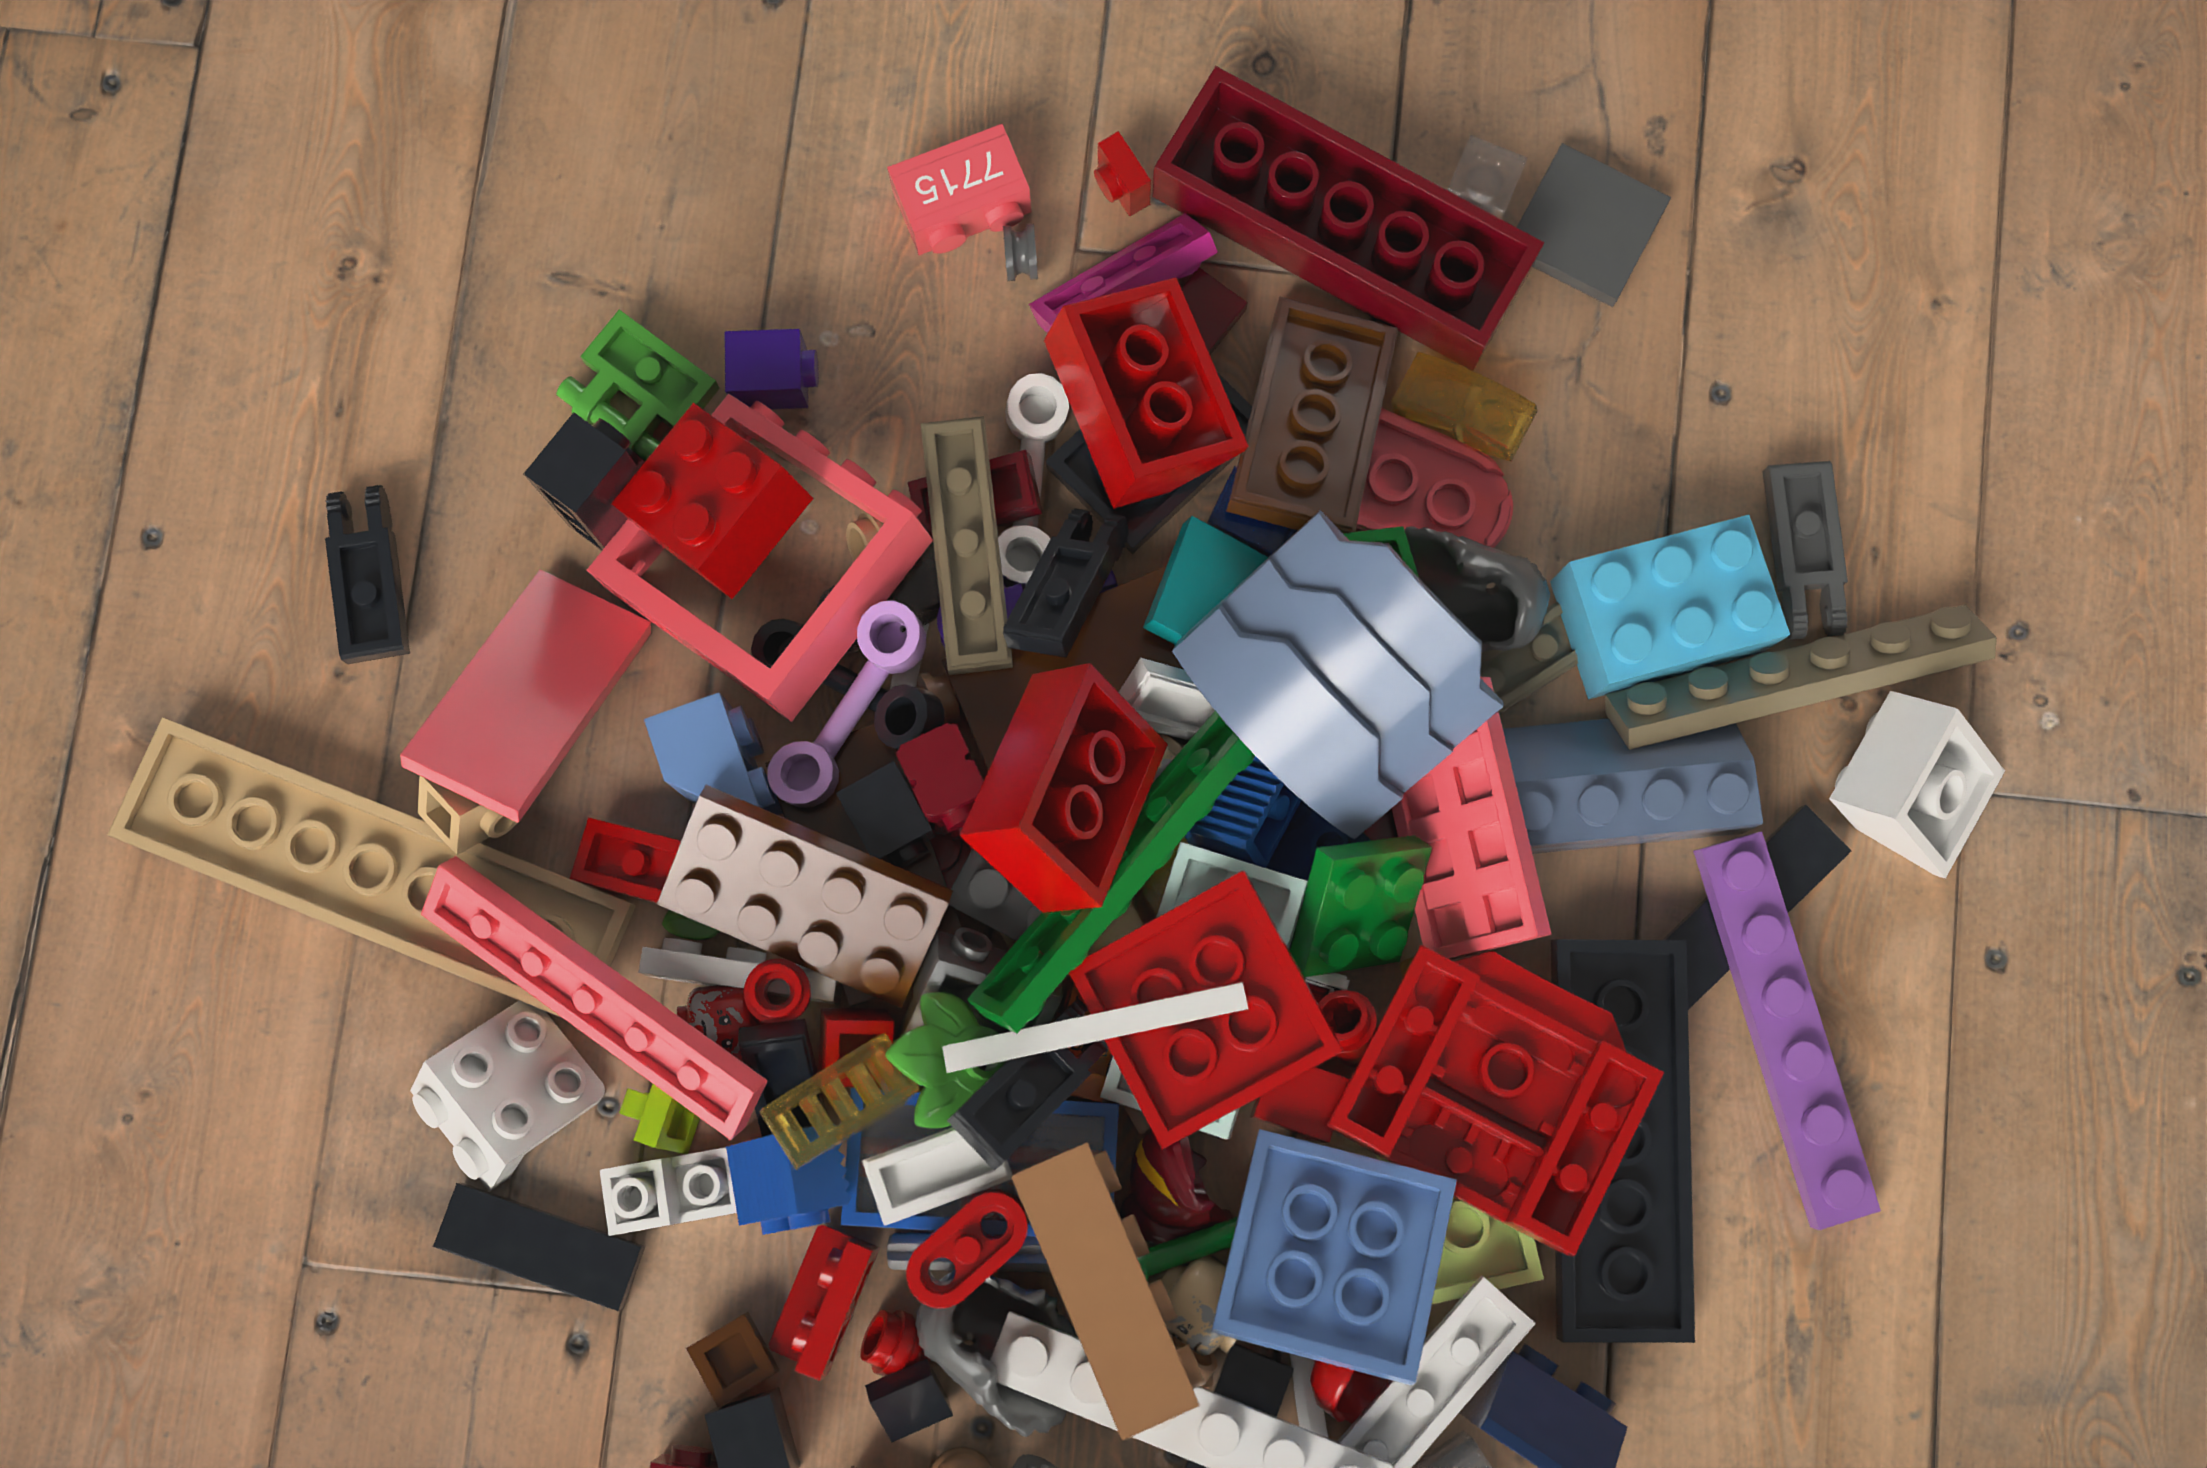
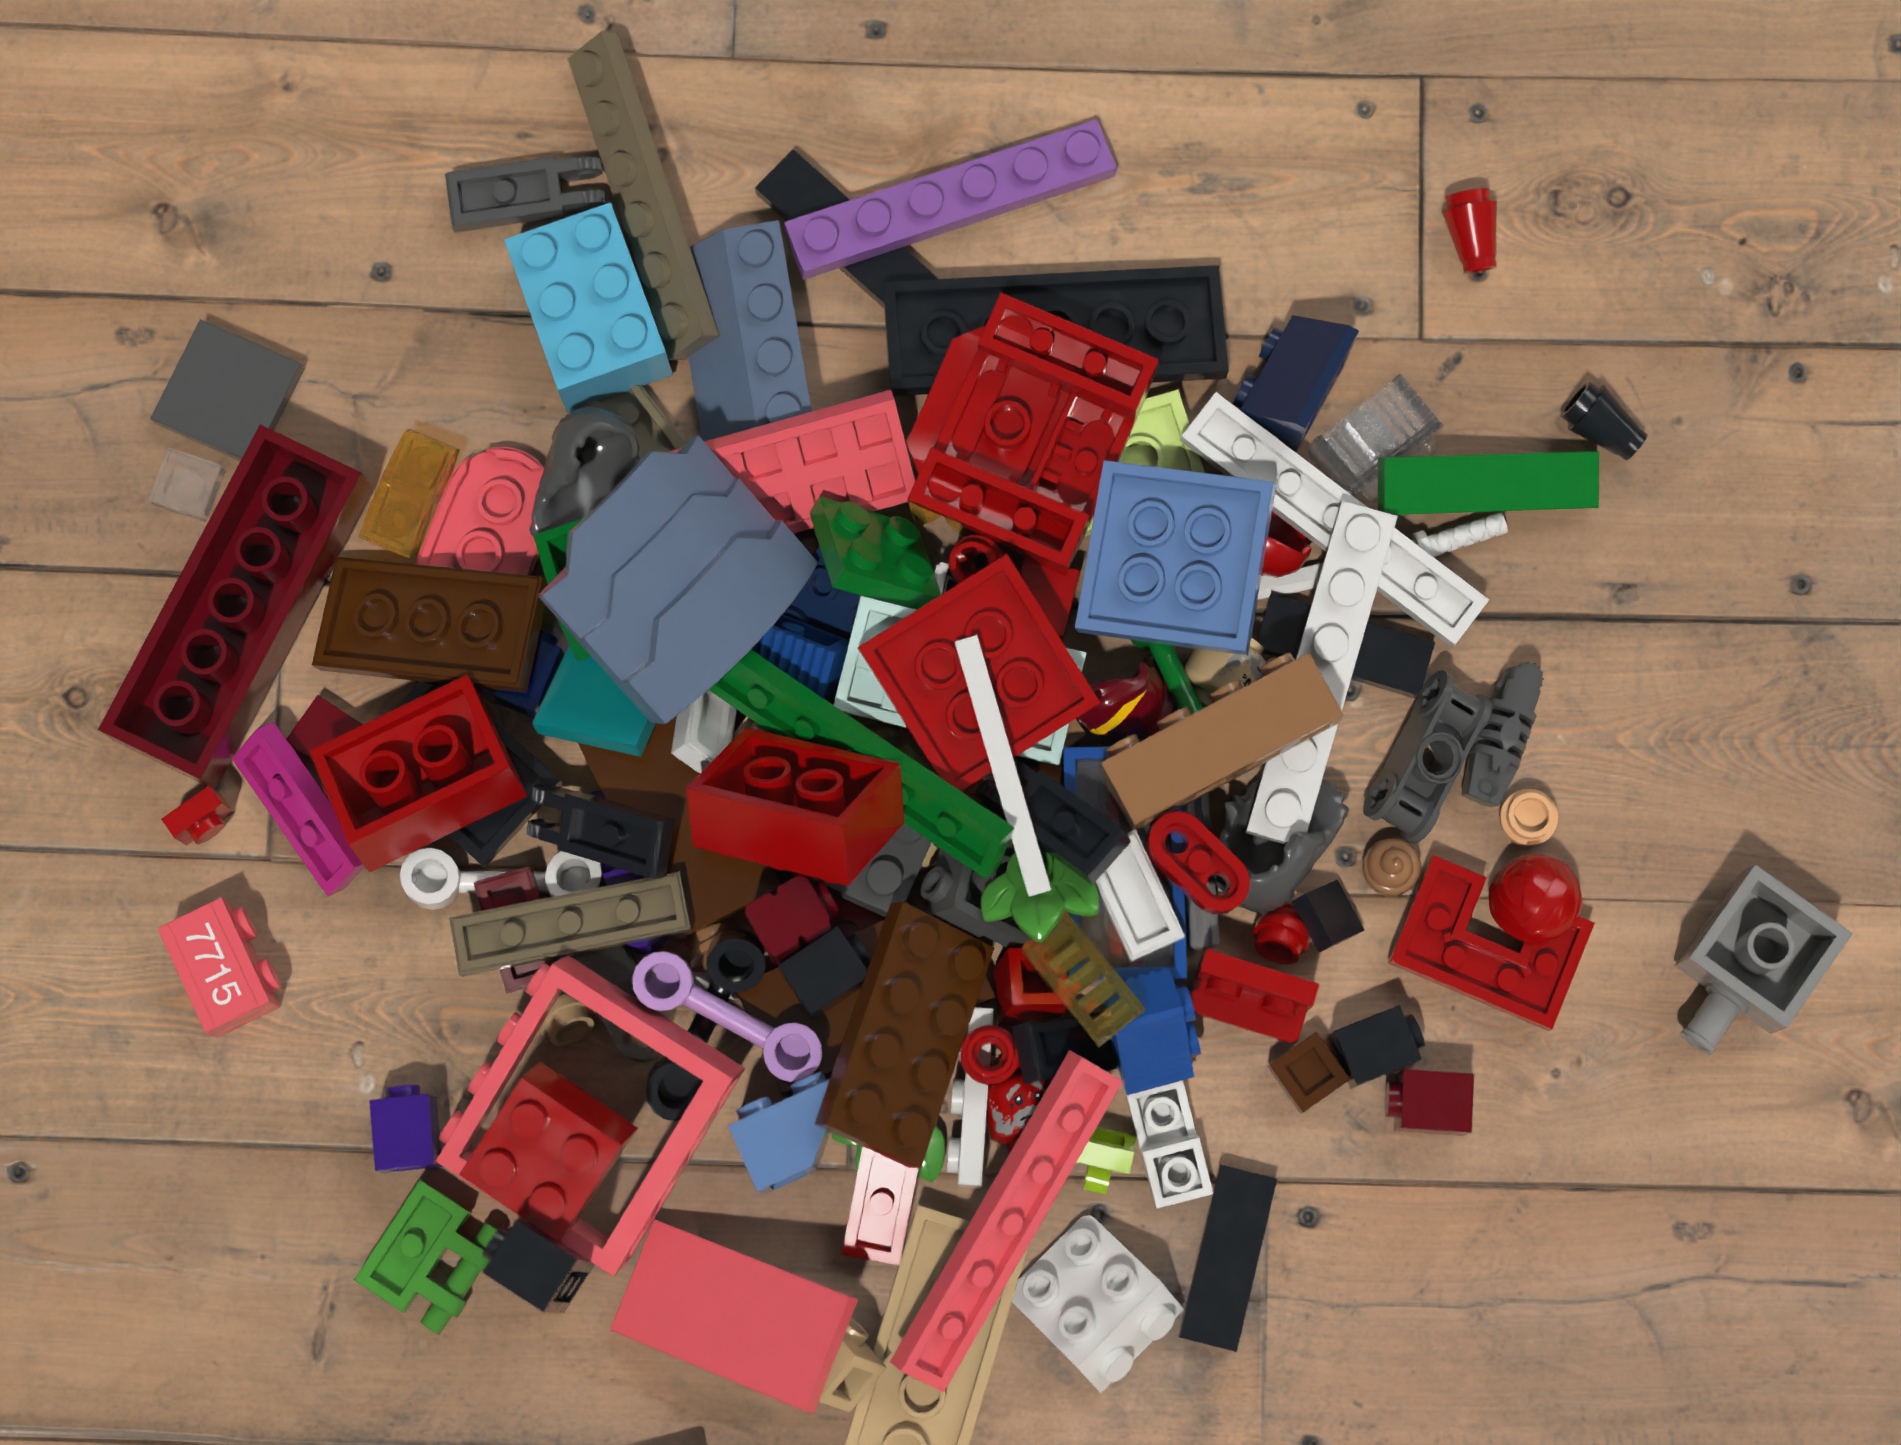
camera: 95 degrees left, 0 degrees up
dark grey bush [1003,224,1038,281] -> none
white slope [1829,691,2005,879] -> none

